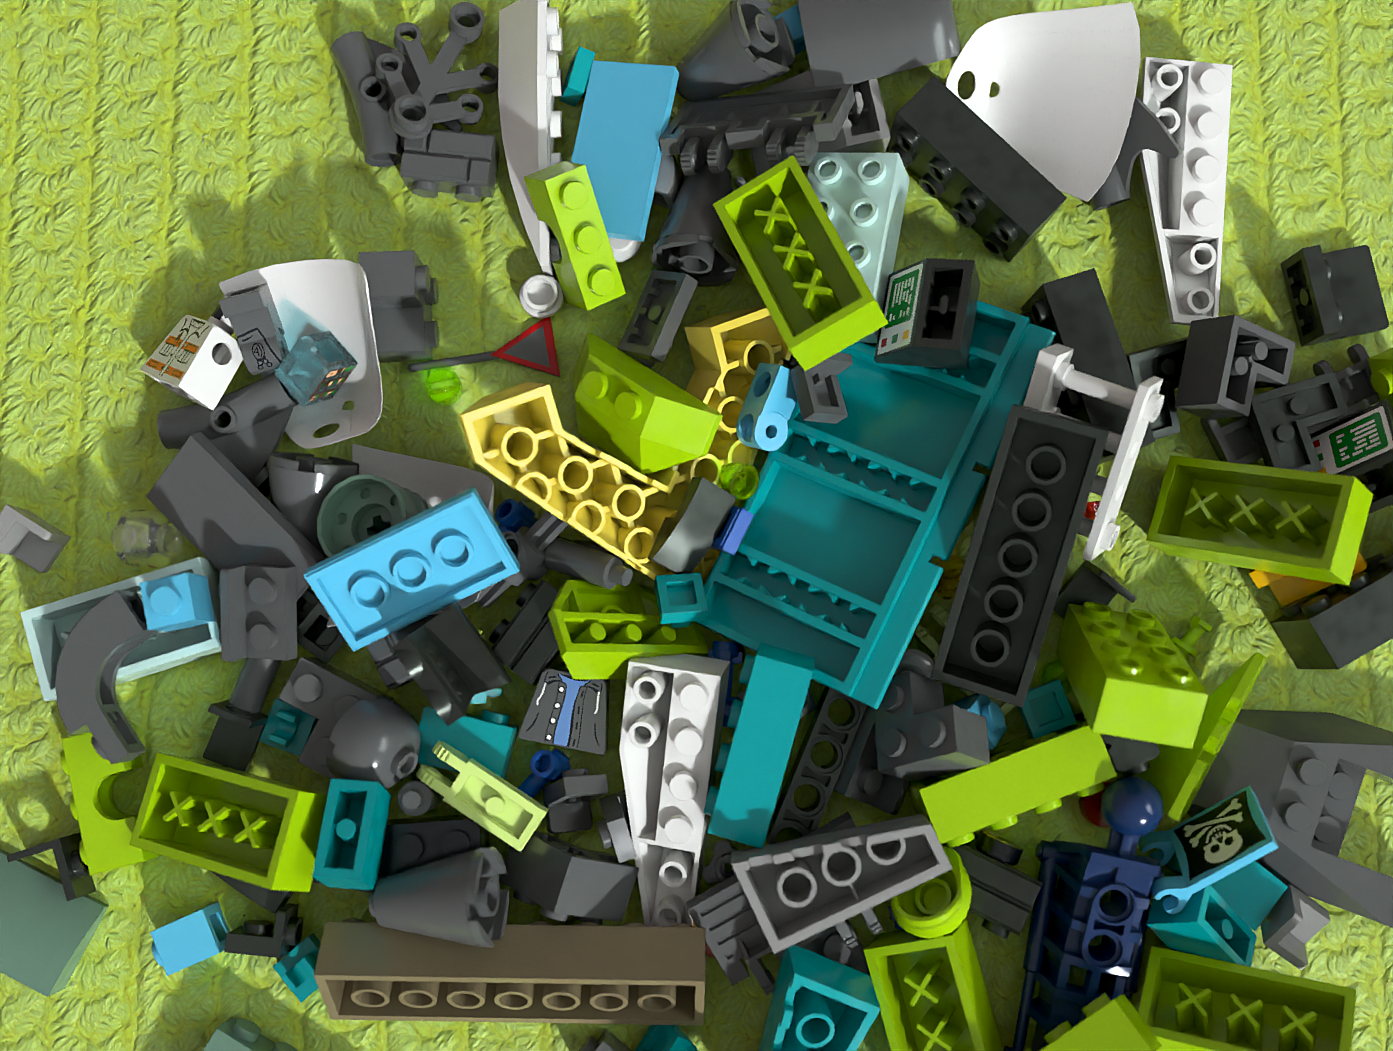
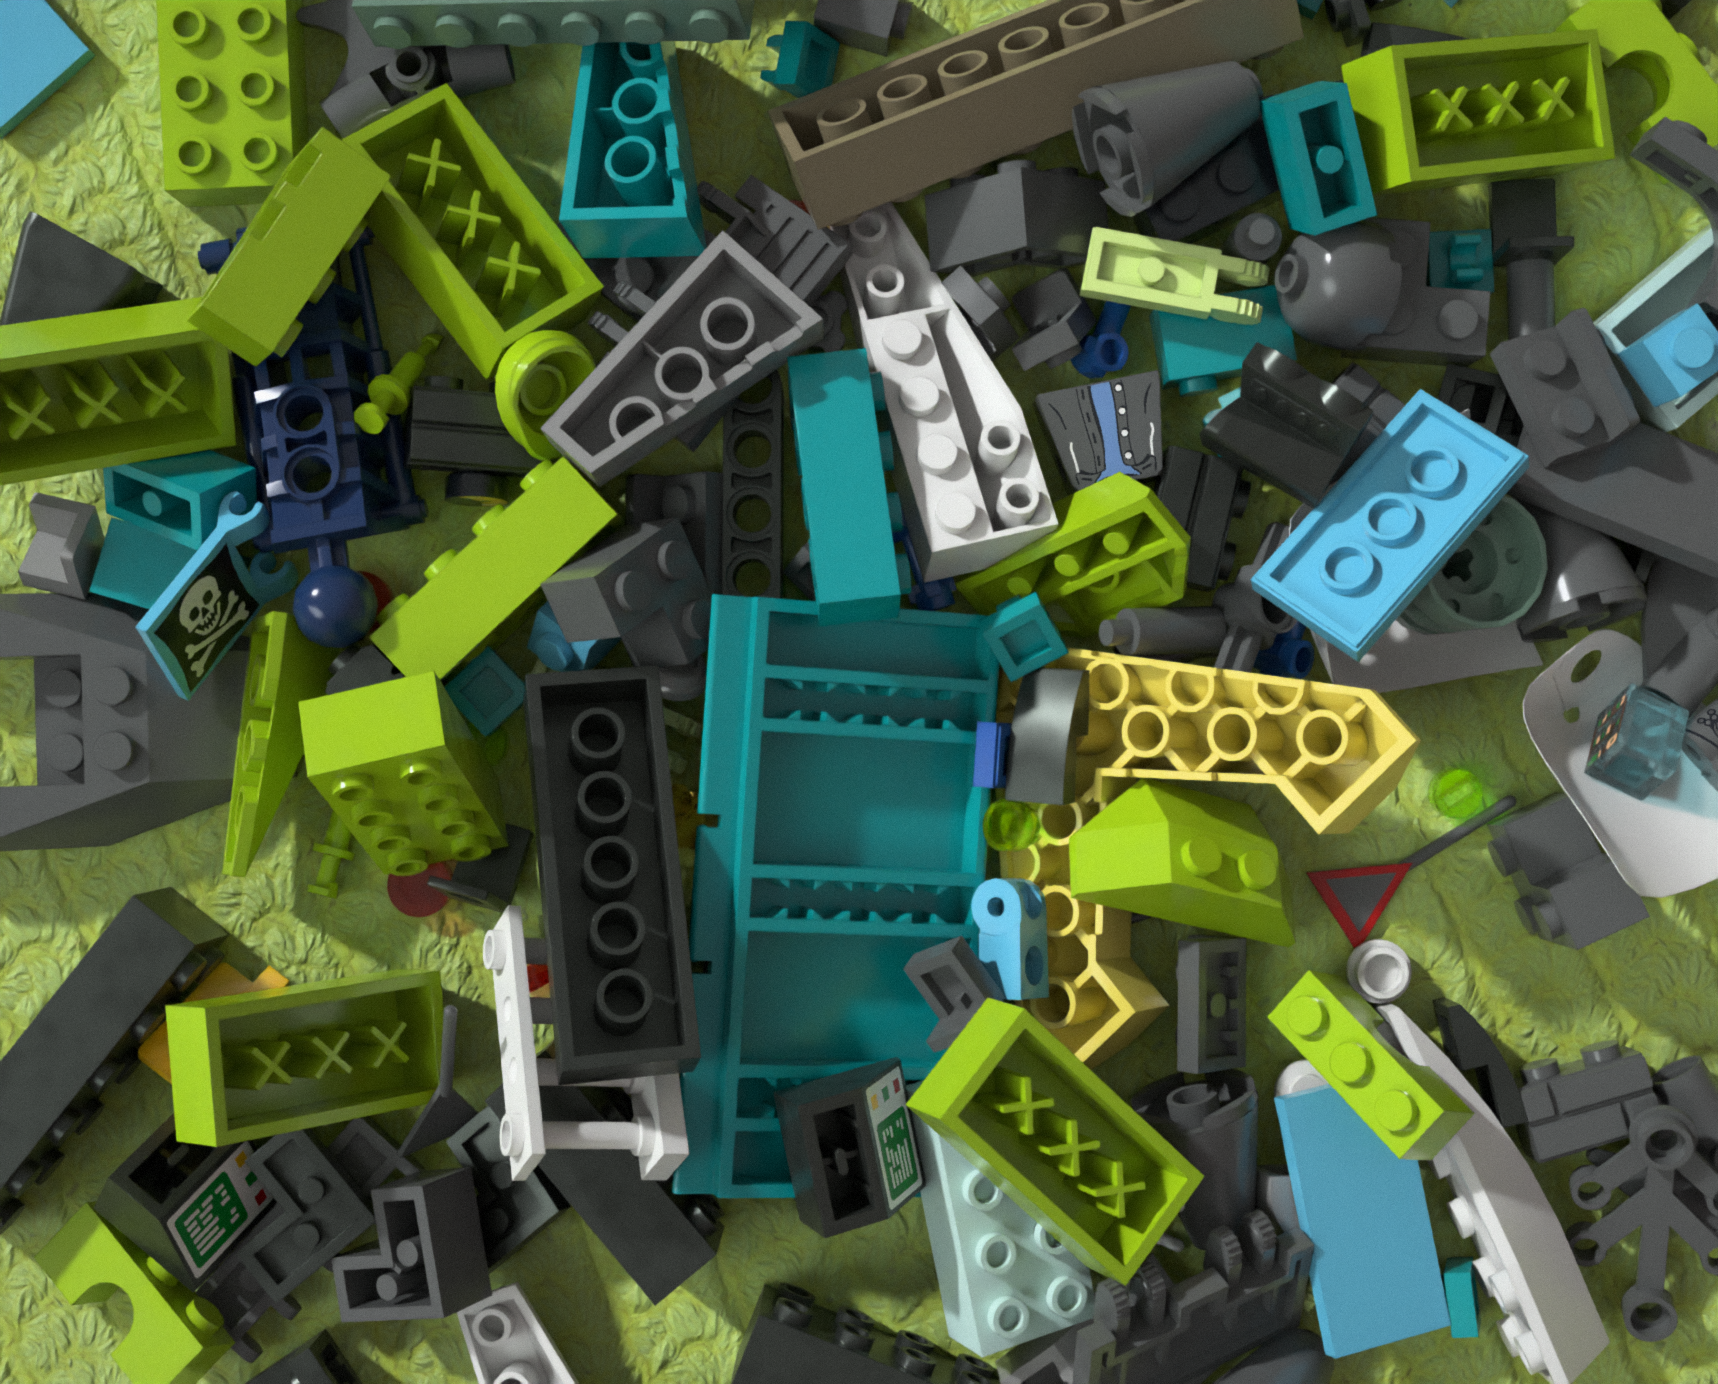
camera: 160 degrees right, 5 degrees up
none -> lime piece [354,333,445,434]
none -> clear red tile [387,861,453,917]
none -> dark grey piece [396,1005,479,1159]
none -> pearl dark grey slope [1432,997,1528,1128]

